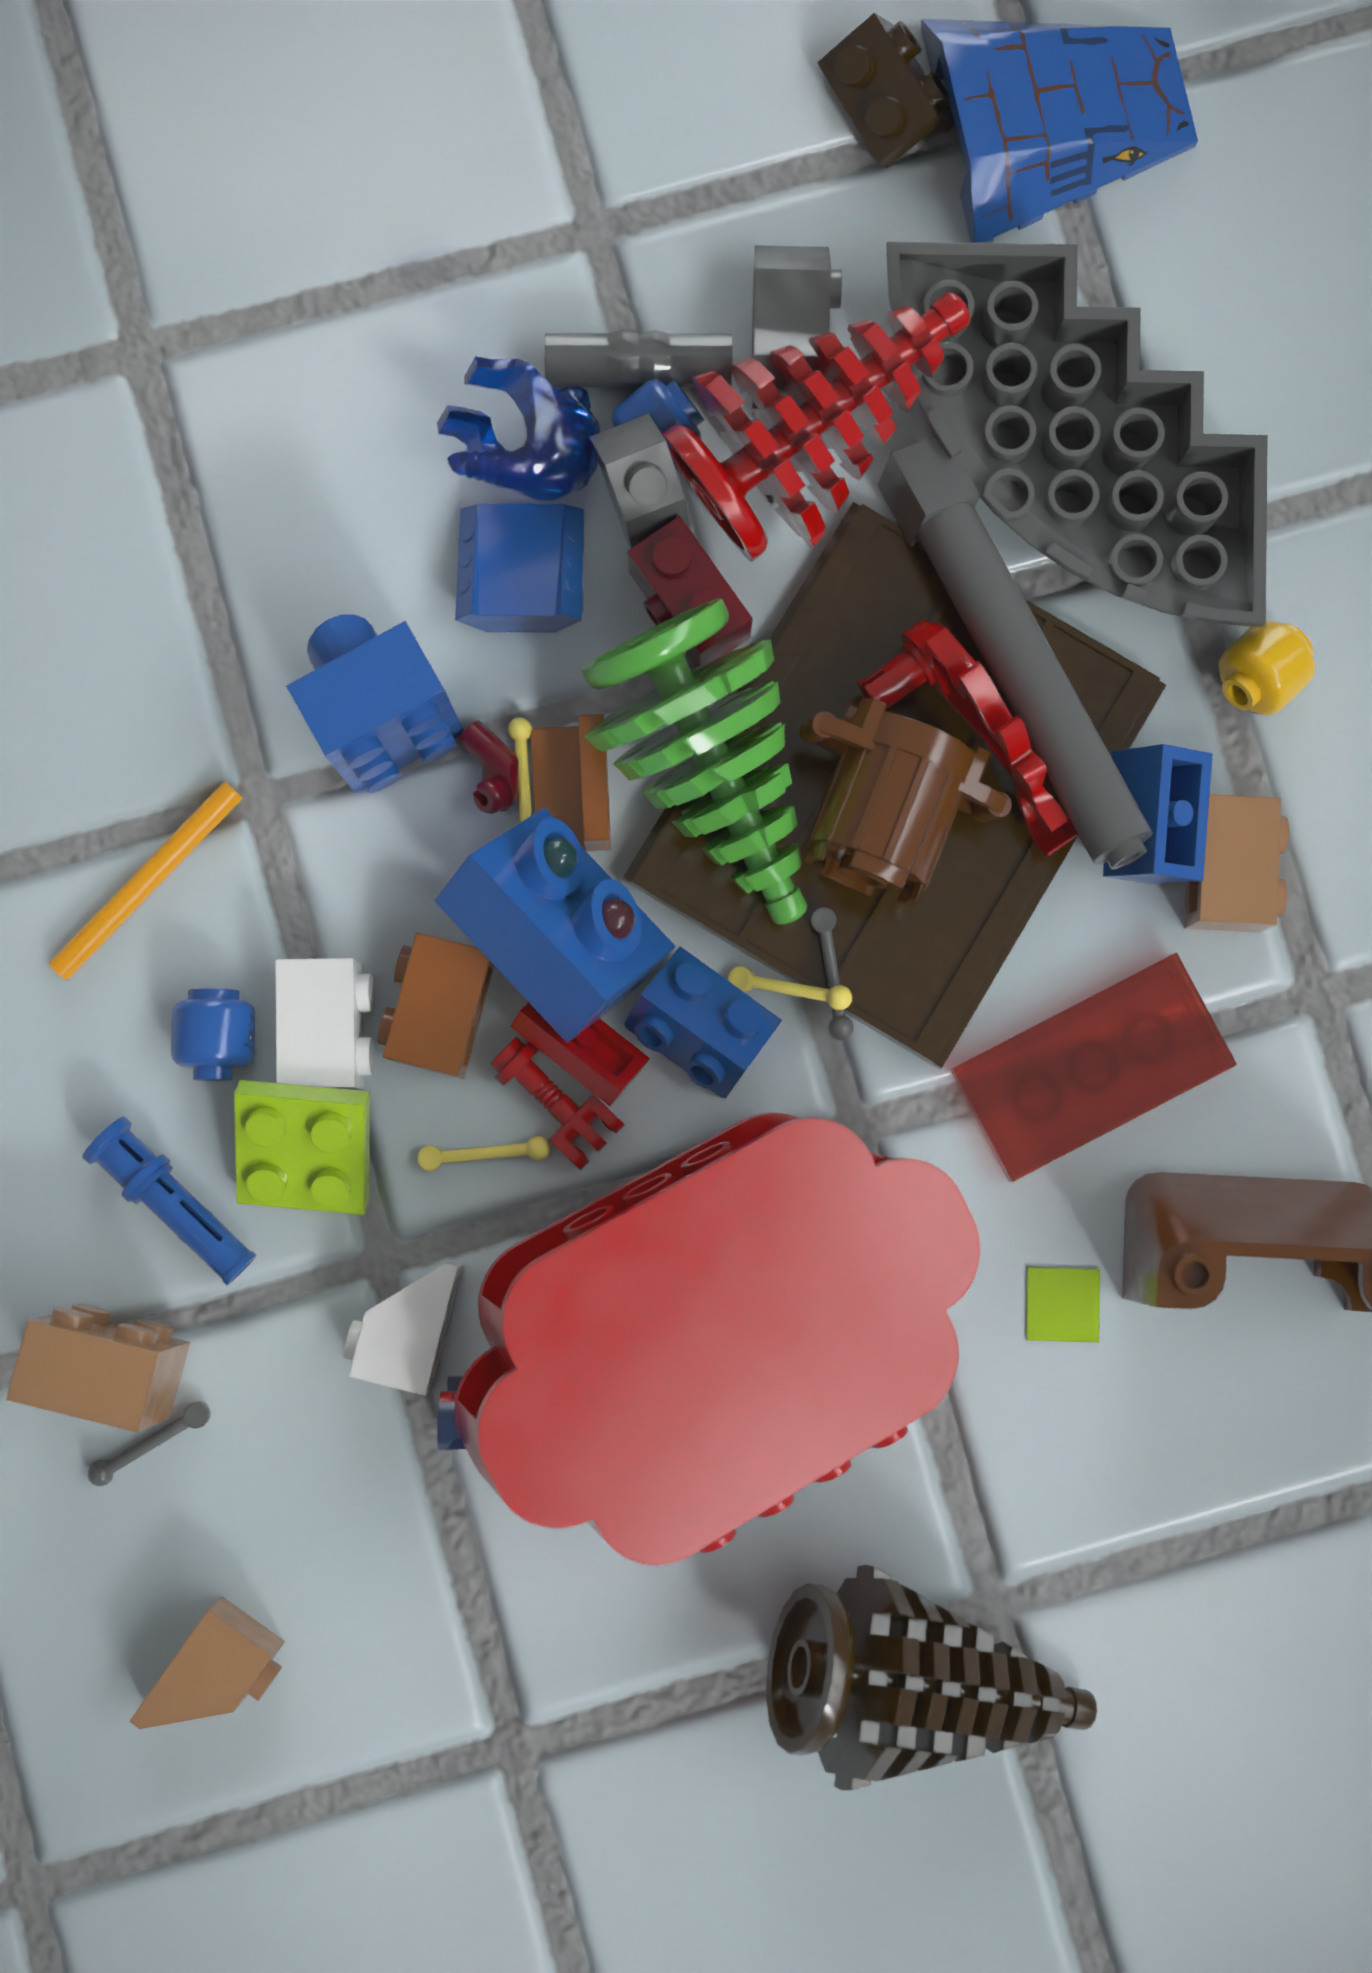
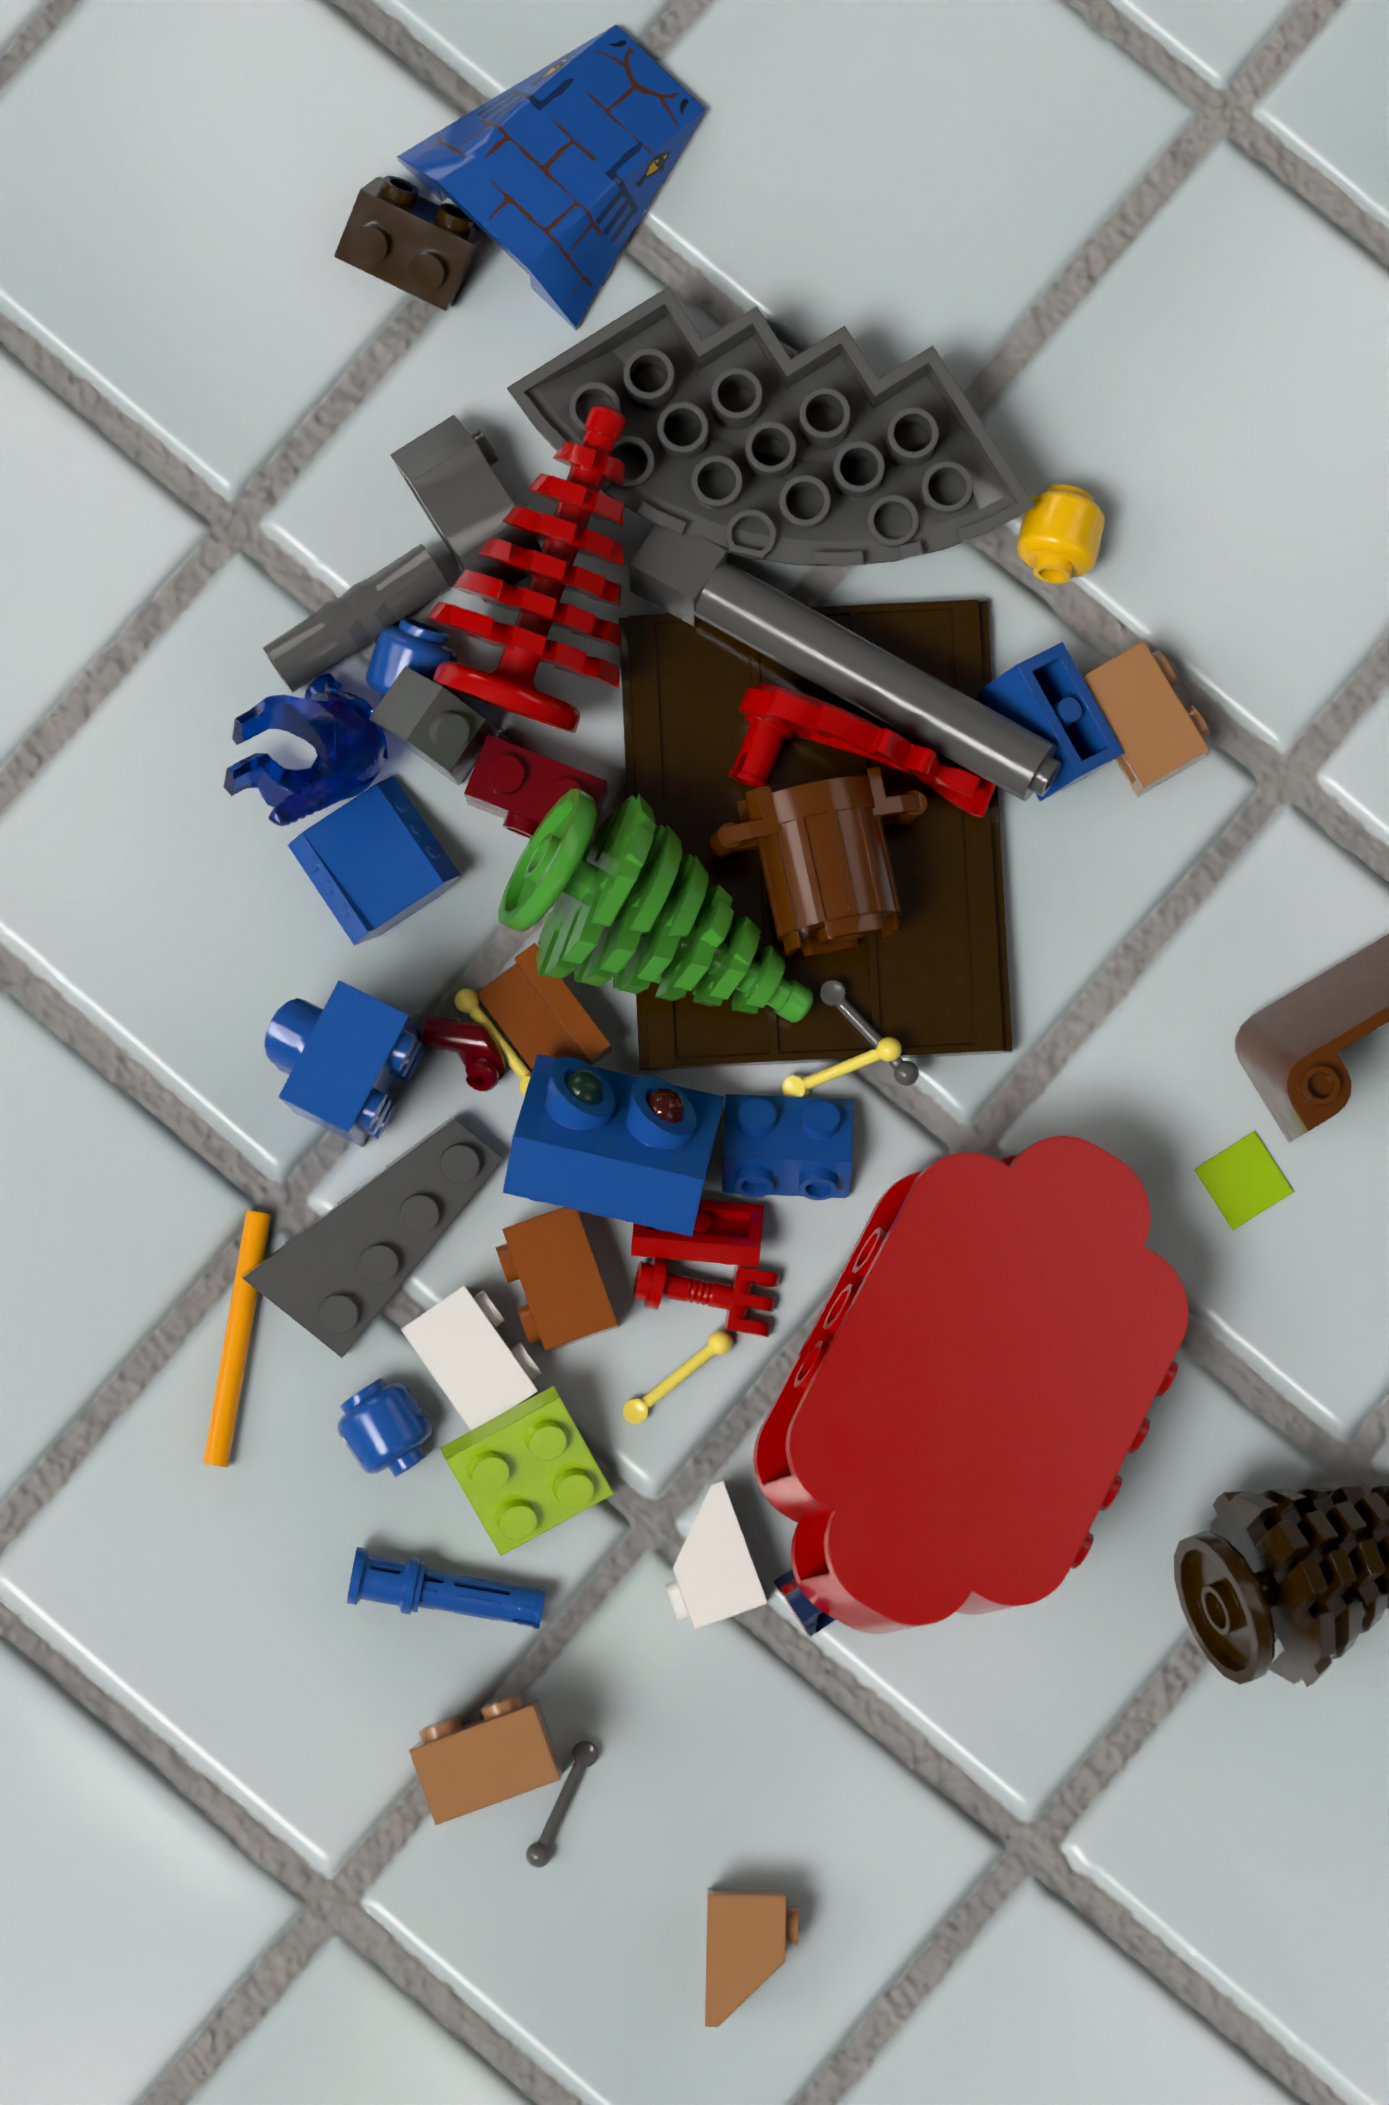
camera: 30 degrees left, 0 degrees up
clear red tile [950,952,1237,1182] -> none
none -> dark grey wing [241,1117,503,1358]

